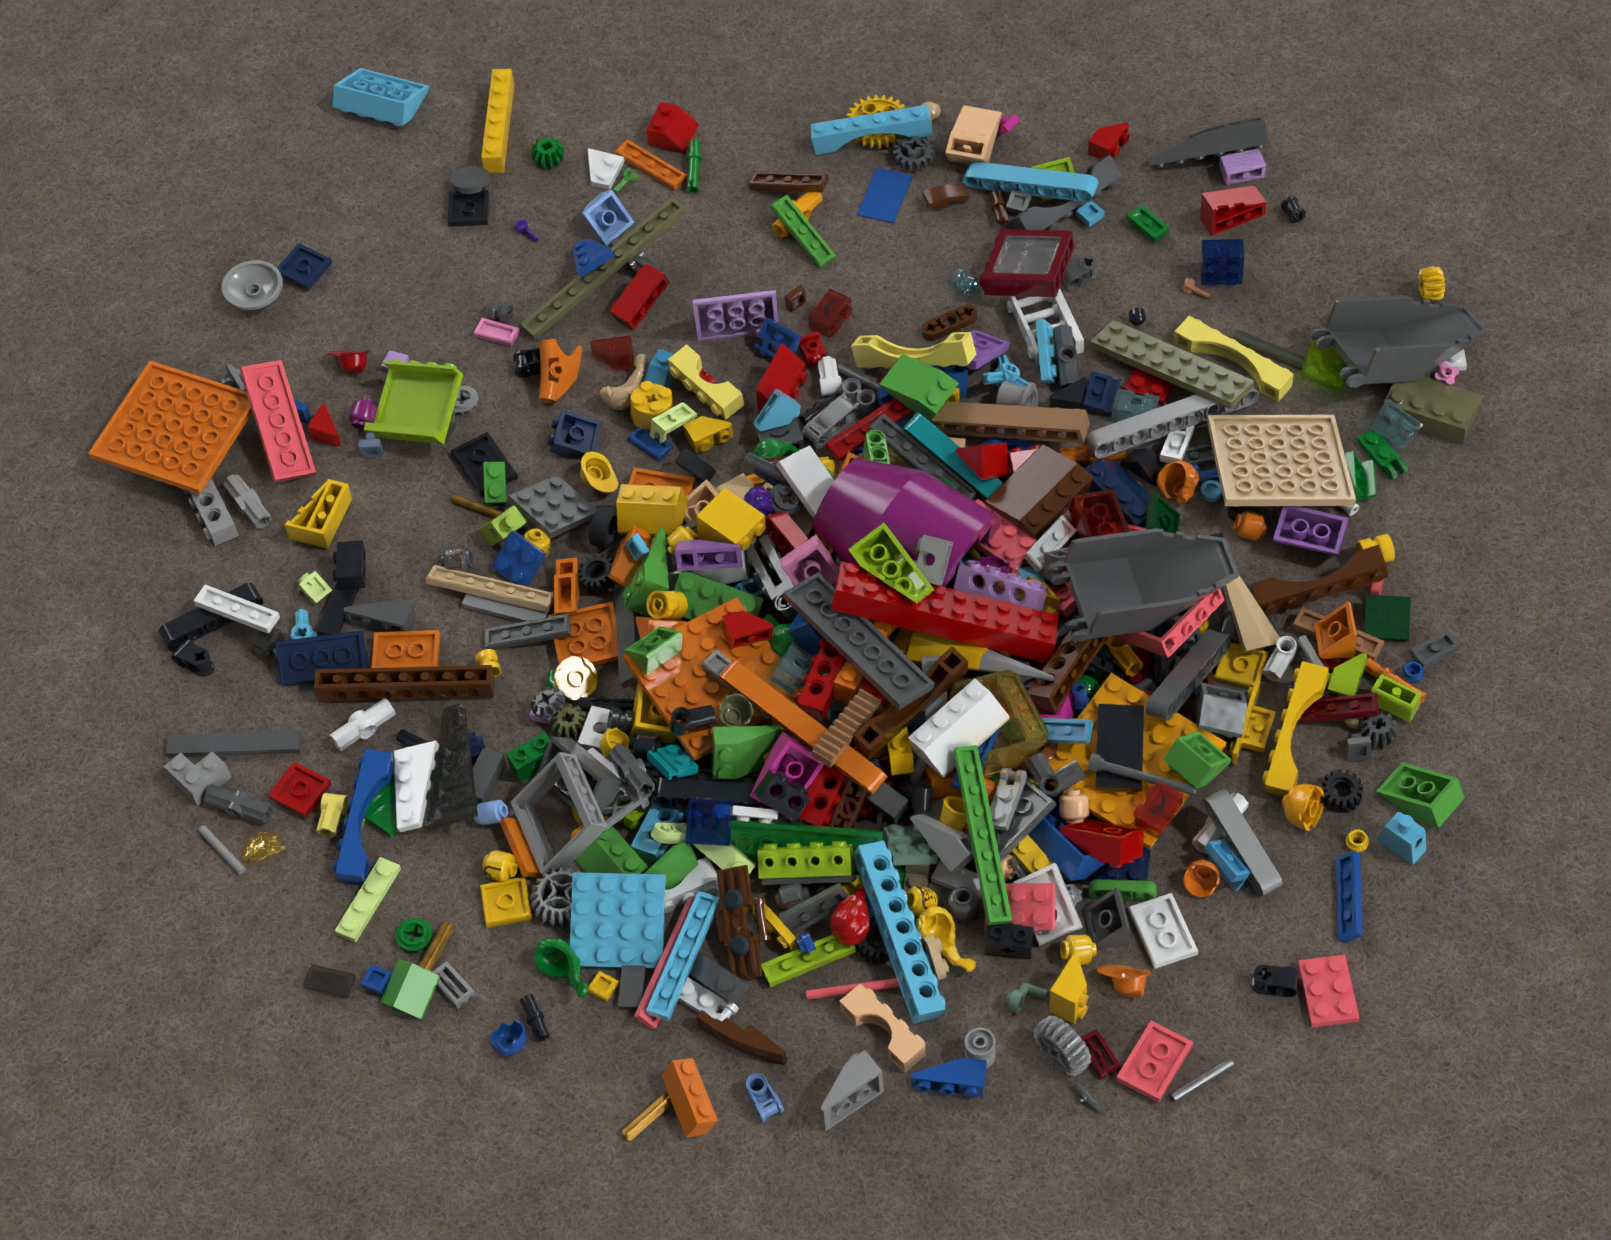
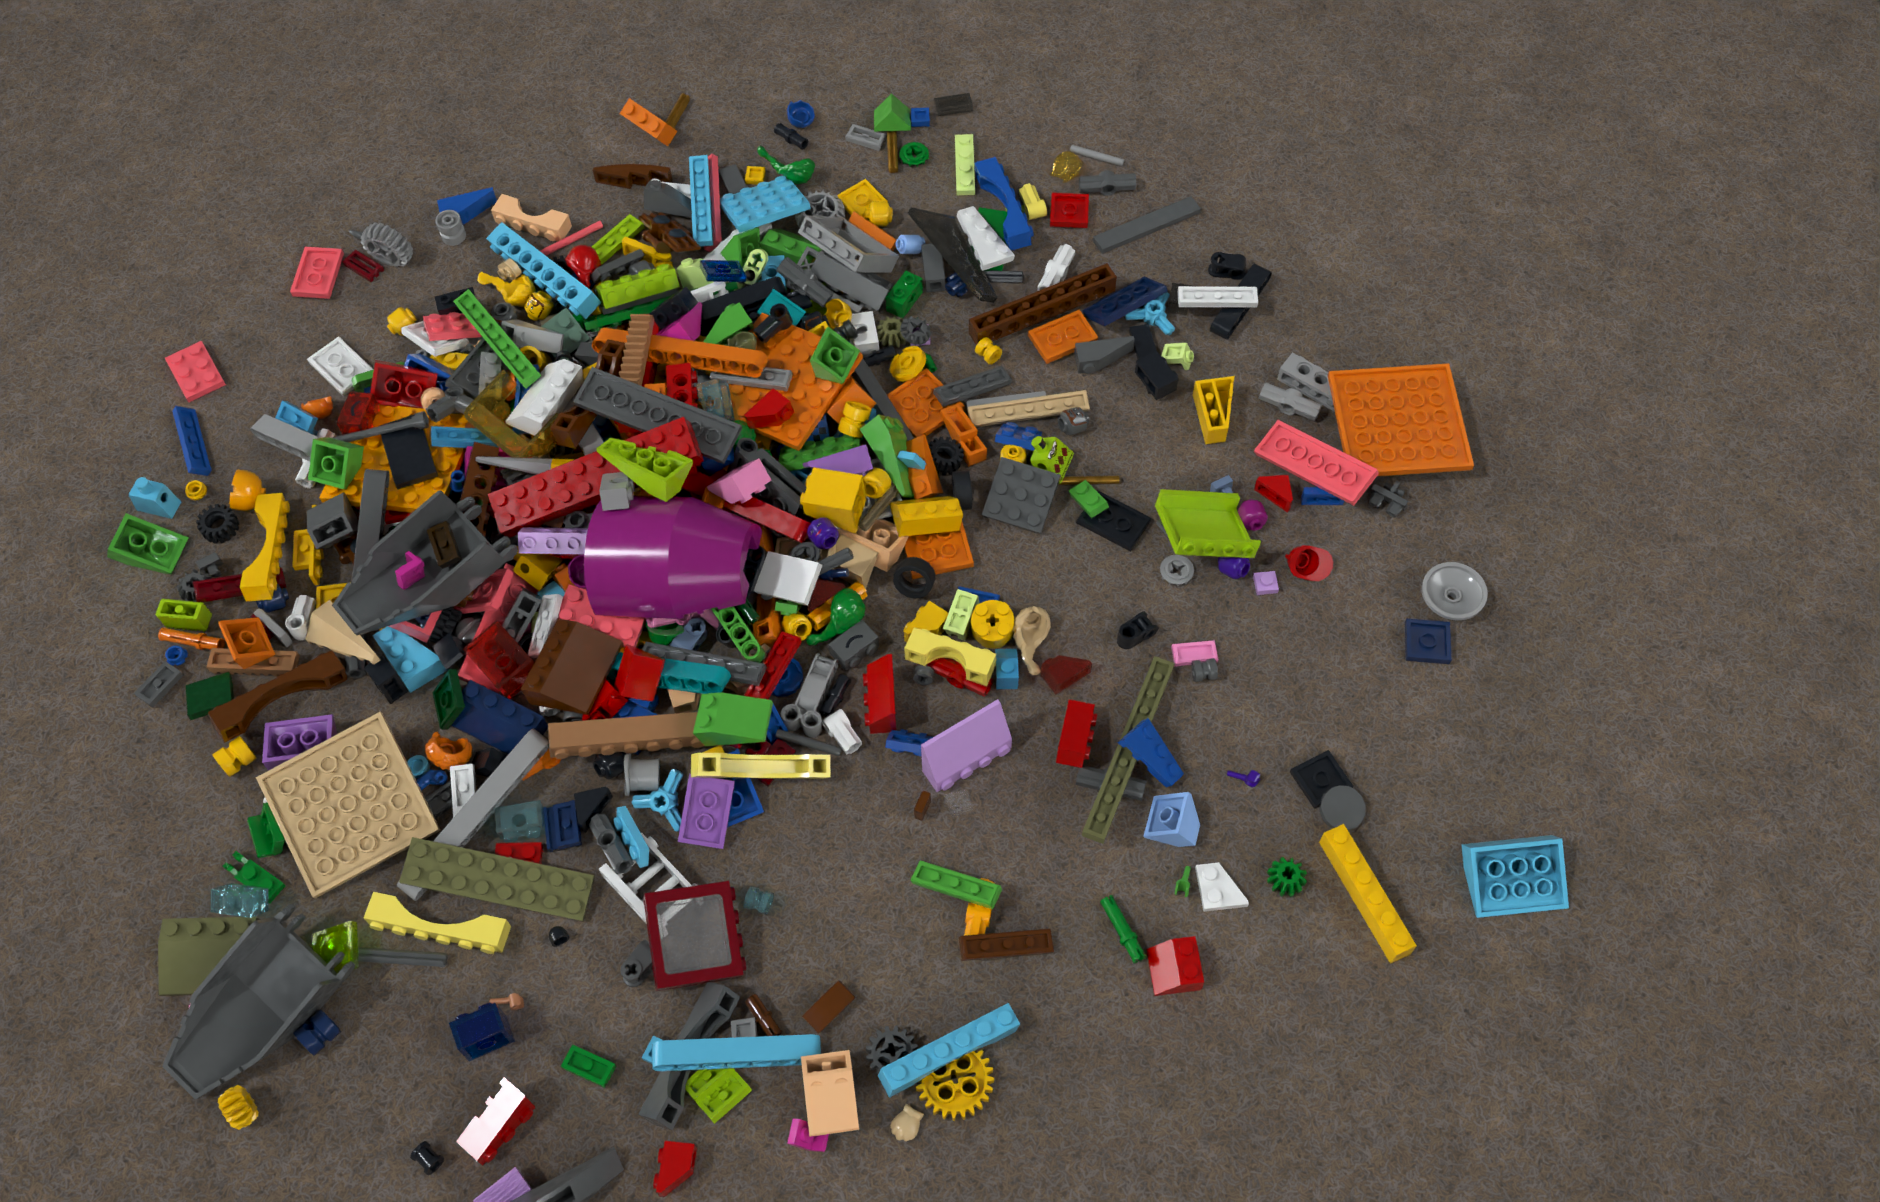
camera: 150 degrees right, 5 degrees up
light grey brick [163,752,231,806] -> none
orange pin [538,339,582,404] -> none
dark blue plate [547,410,601,458] -> none
yellow piece [580,452,618,493] -> none
orange tile [614,139,687,191] -> none
medium blue piece [746,1073,784,1123] -> none
medium azure slope [753,389,801,431] -> none
blue plate [797,933,816,955] -> none
red brick [799,331,827,368] -> none
clear red brick [808,289,852,338] -> none
light grey slope [821,1050,884,1131] -> none
blue window [857,168,913,223] -> none
reddish brown beam [922,304,977,341] -> none
sand green plate [1005,983,1049,1014] -> none
yellow slope [1050,954,1089,1025] -> none
dark grey slope [1083,888,1130,950] -> none
orange piece [1098,965,1151,997] -> none
flat silver bar [1170,1058,1234,1102] -> none
black piece [1251,964,1298,997] -> none
lime slope [1326,653,1368,696] -> none
none -> dark pink bracket [395,551,425,590]
none -> dark brown plate [427,521,462,569]

